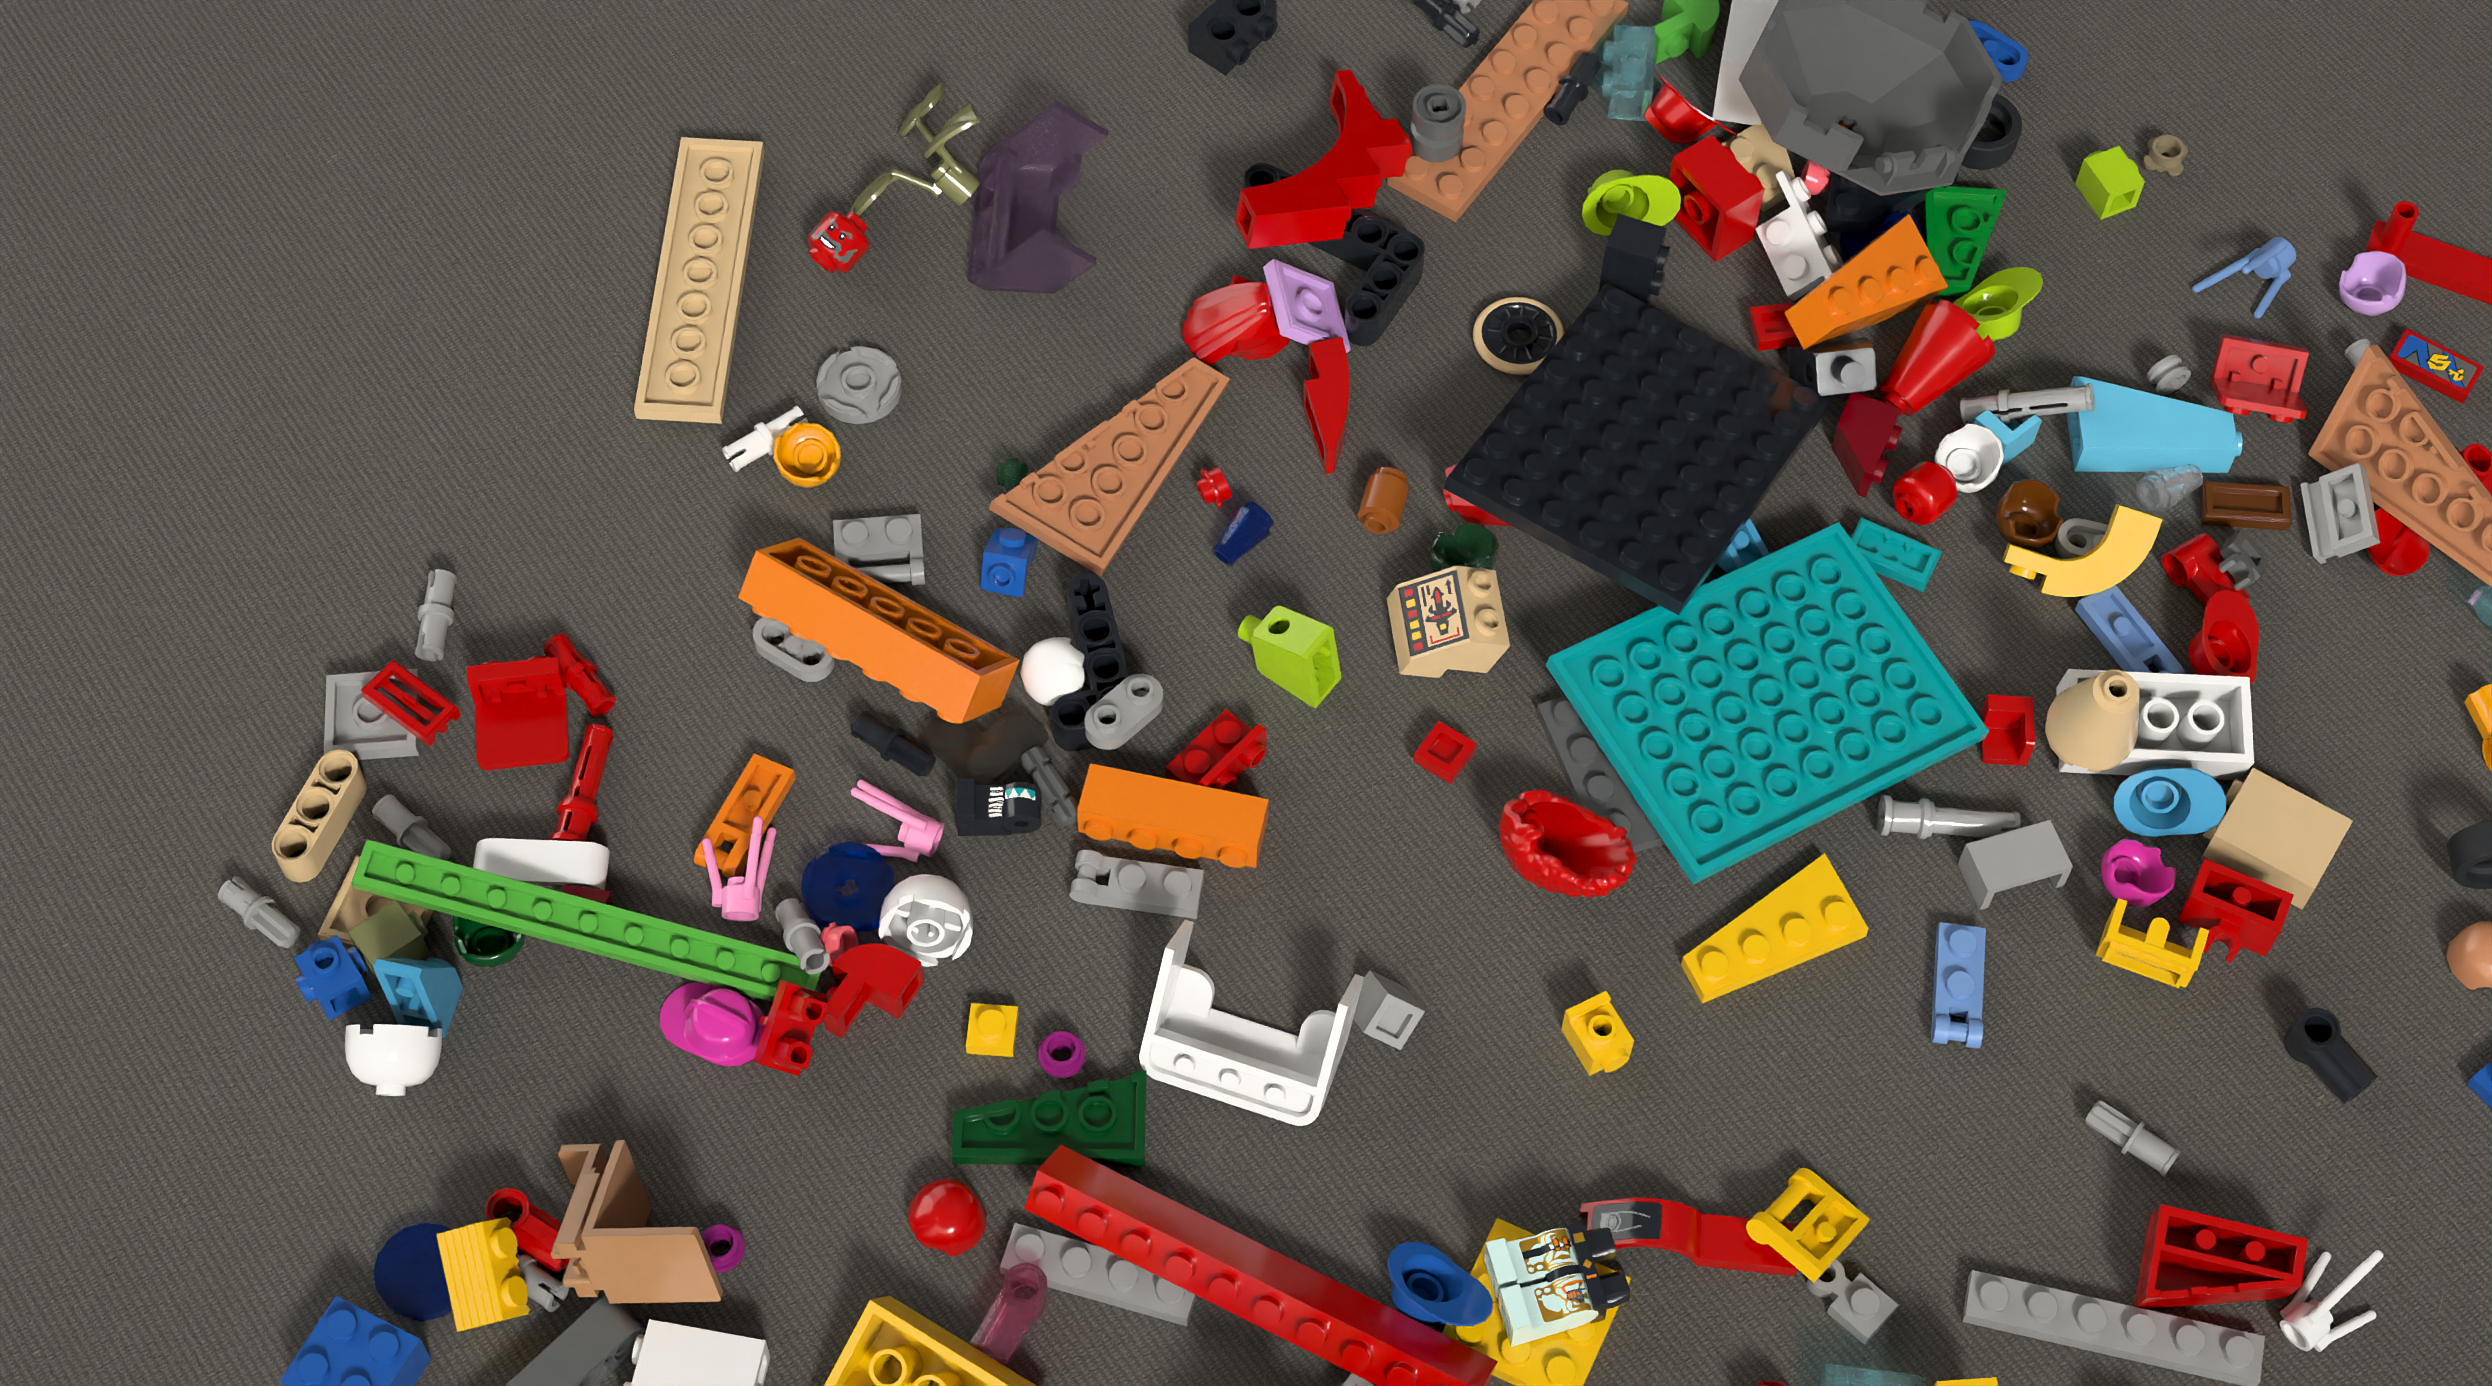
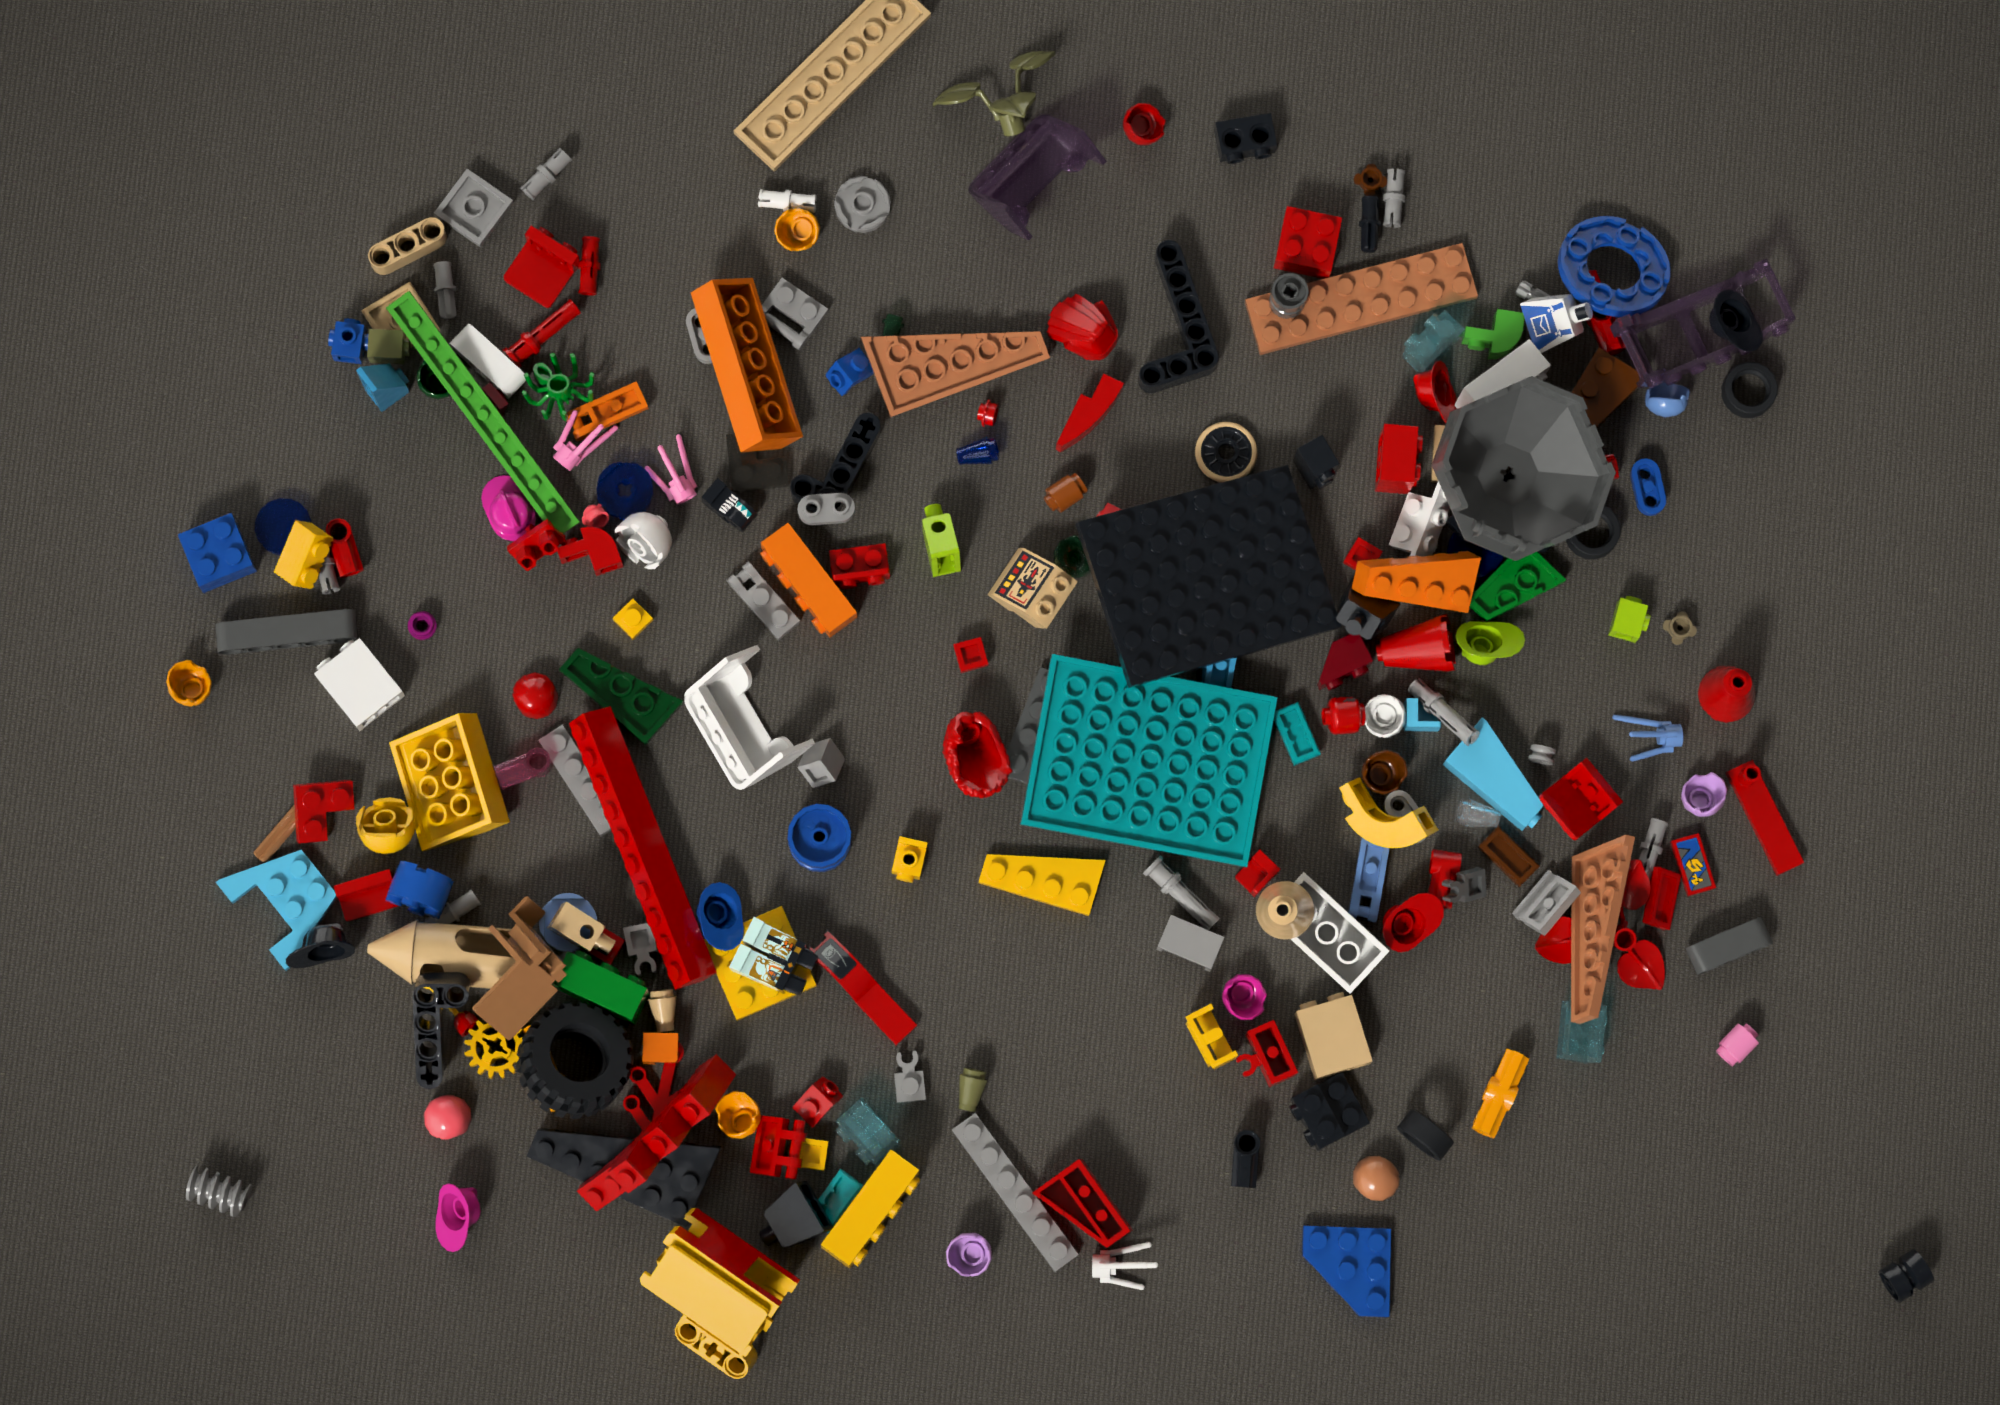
camera: 35 degrees right, 20 degrees up
light grey axle [218,876,301,948] -> none
white cylinder [345,1024,443,1096] -> none
red tile [361,659,461,747] -> none
medium nougat piece [550,1140,723,1304] -> none
light grey pin [775,898,830,974] -> none
red head [807,211,870,274] -> none
black axle [851,711,936,777] -> none
white hair [1020,637,1085,706] -> none
dark grey axle [1021,746,1079,827] -> none
magenta plate [1038,1031,1086,1078] -> none
red arch [1234,70,1412,249] -> none
lavender tile [1263,259,1351,353] -> none
black axle [1544,52,1601,125] -> none
lime piece [1582,169,1681,236] -> none
yellow plate [1746,1168,1870,1283] -> none
medium blue plate [1931,922,1986,1049] -> none
light grey axle [2085,1101,2181,1176] -> none
dark azure piece [2114,765,2226,837] -> none
none -> green animal [522,353,595,422]
none -> blue wheel [787,804,851,872]
none -> olive cone [959,1068,988,1112]
none -> red hair [1123,103,1166,146]
none -> red brick [1273,206,1342,279]
none -> black plate [1289,1072,1370,1151]
none -> red tile [1642,867,1682,930]
none -> red cone [1698,666,1756,723]

